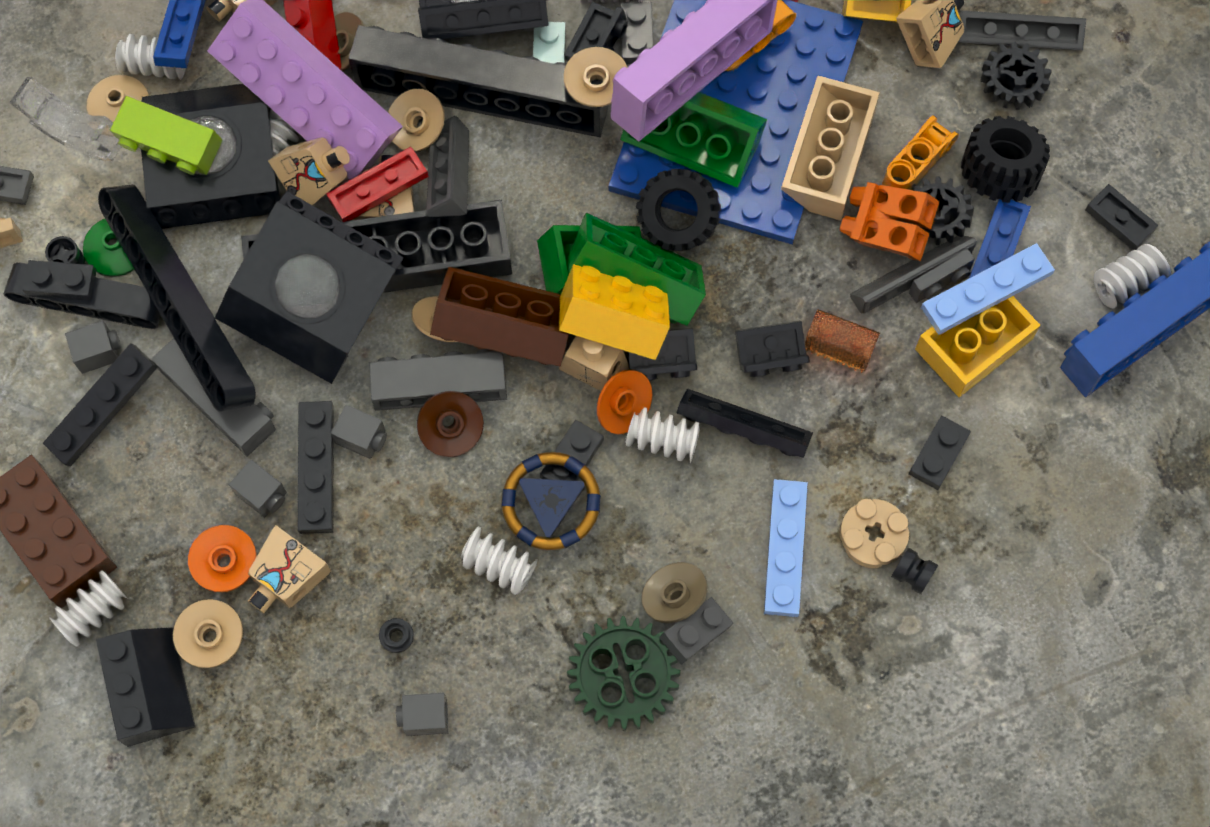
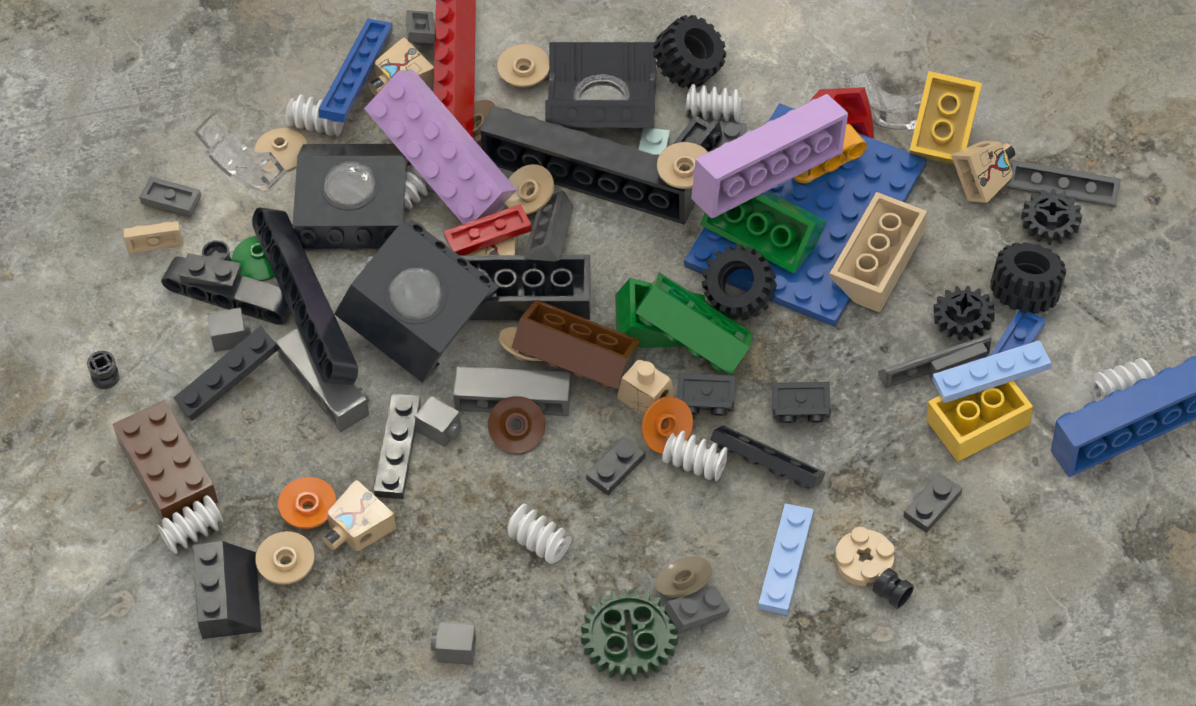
camera: 10 degrees right, 15 degrees down
lime brick [110,96,223,175] -> none
dark grey brick [228,459,287,518] -> none
tan torso [268,137,350,205] -> none
black plate [379,618,414,653] -> none
piece [501,452,601,550] -> none
yellow brick [559,264,670,360] -> none
clear orange brick [805,309,880,373] -> none
orange hips [840,182,940,262] -> none
light orange piece [882,115,959,190] -> none
black plate [1085,184,1159,250] -> none

